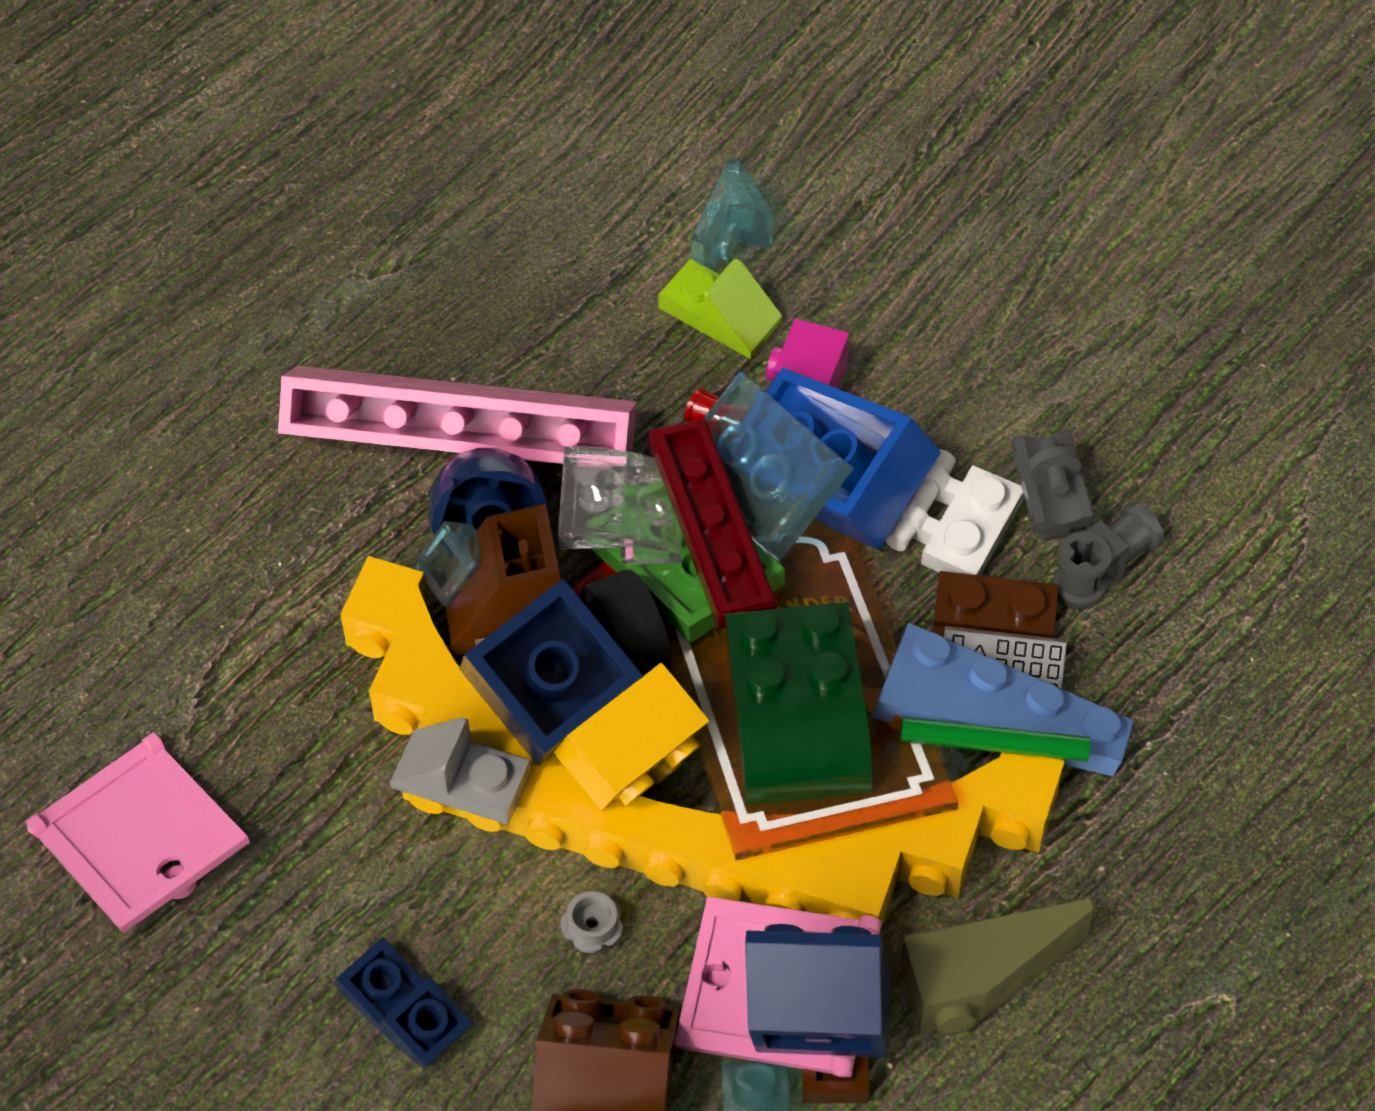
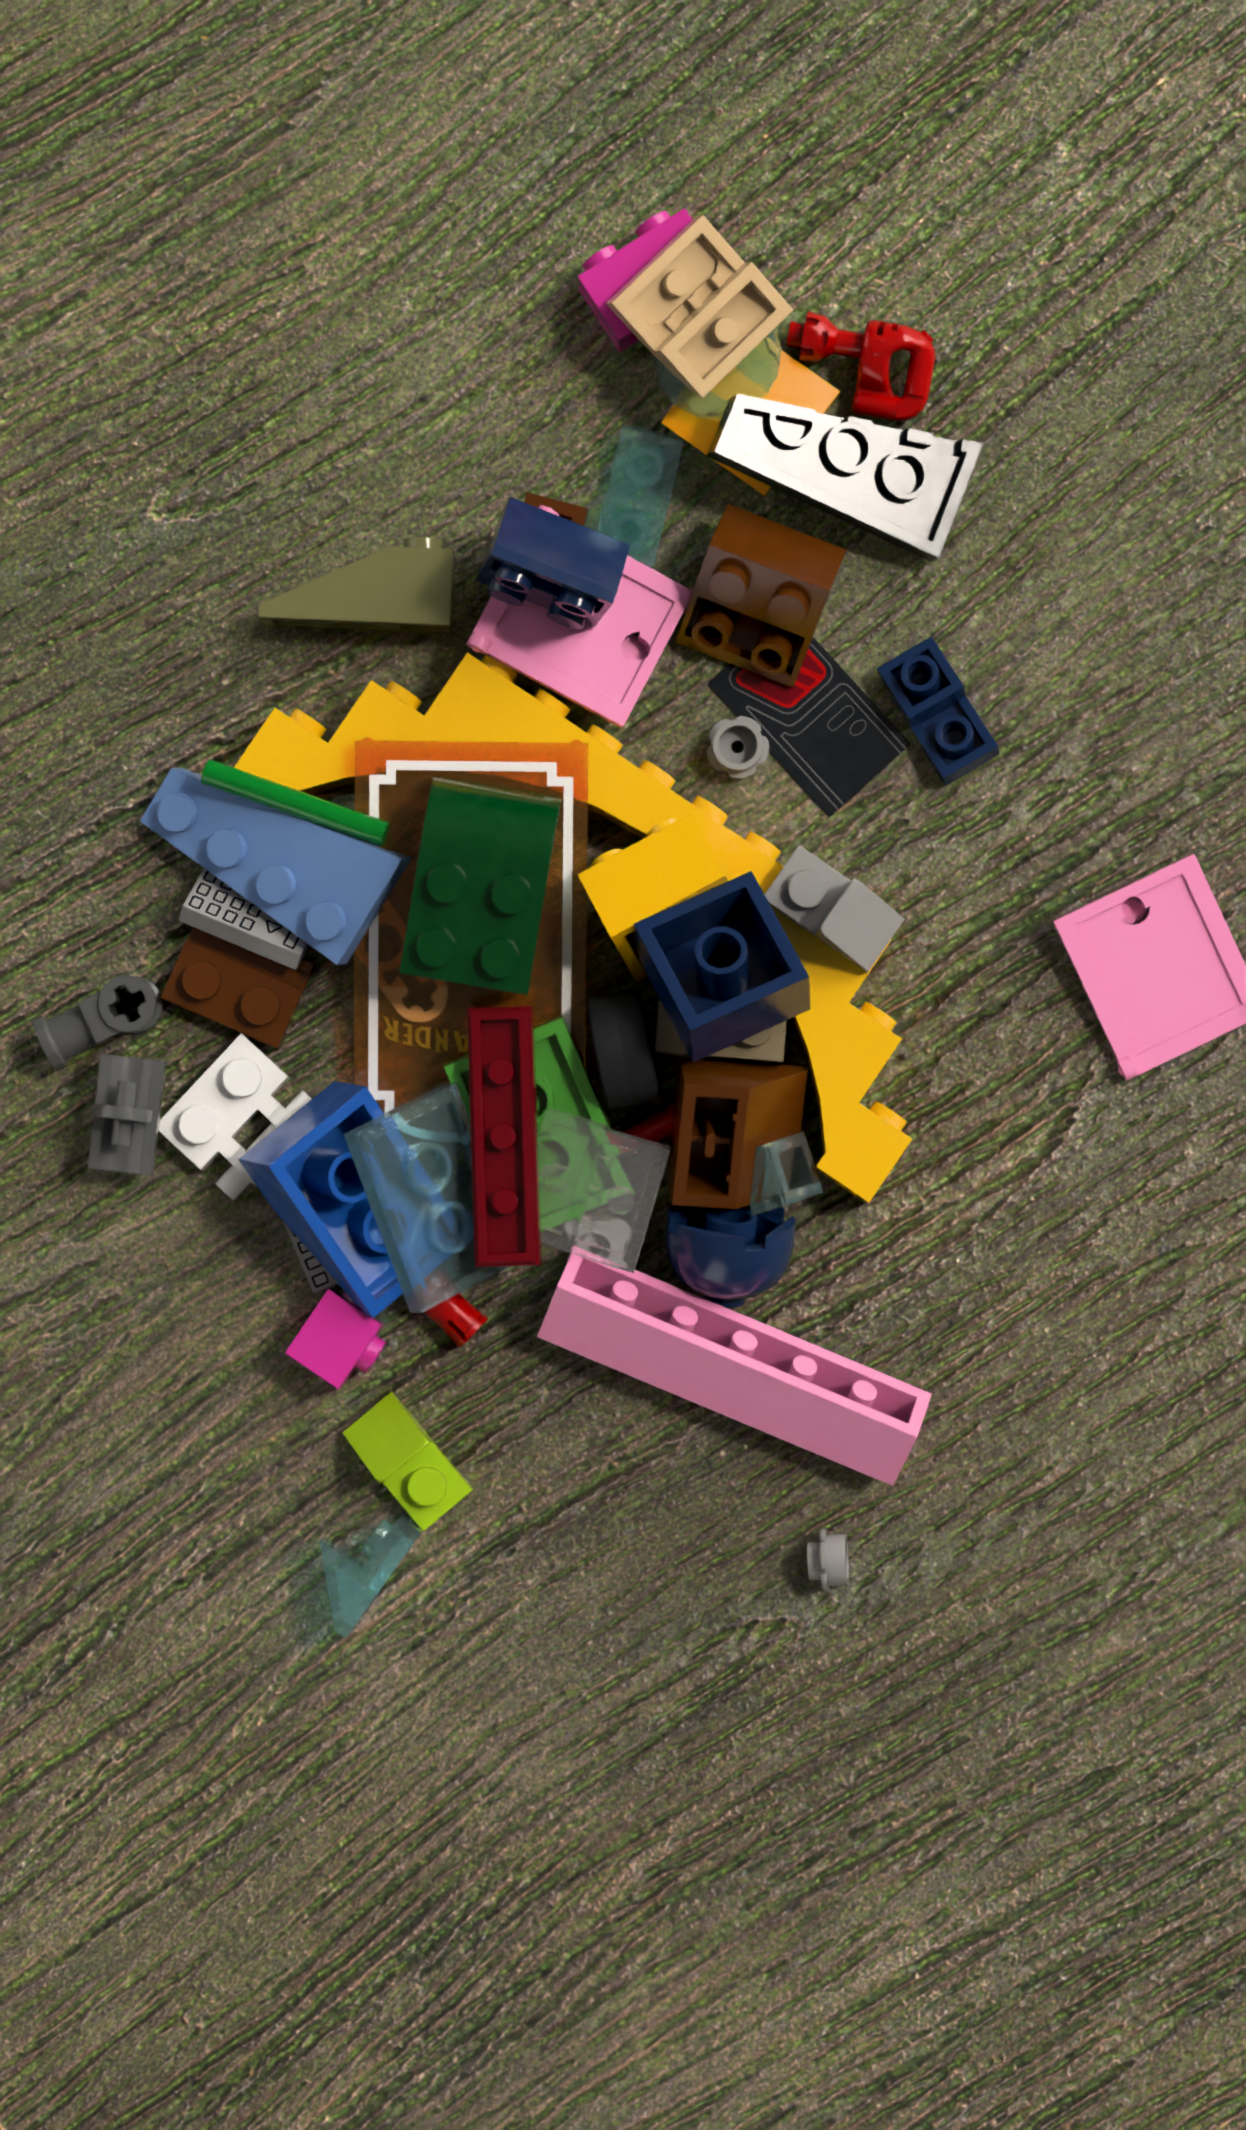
camera: 160 degrees left, 30 degrees up
none -> black sticker [708,637,910,817]
none -> light grey plate [807,1528,849,1592]

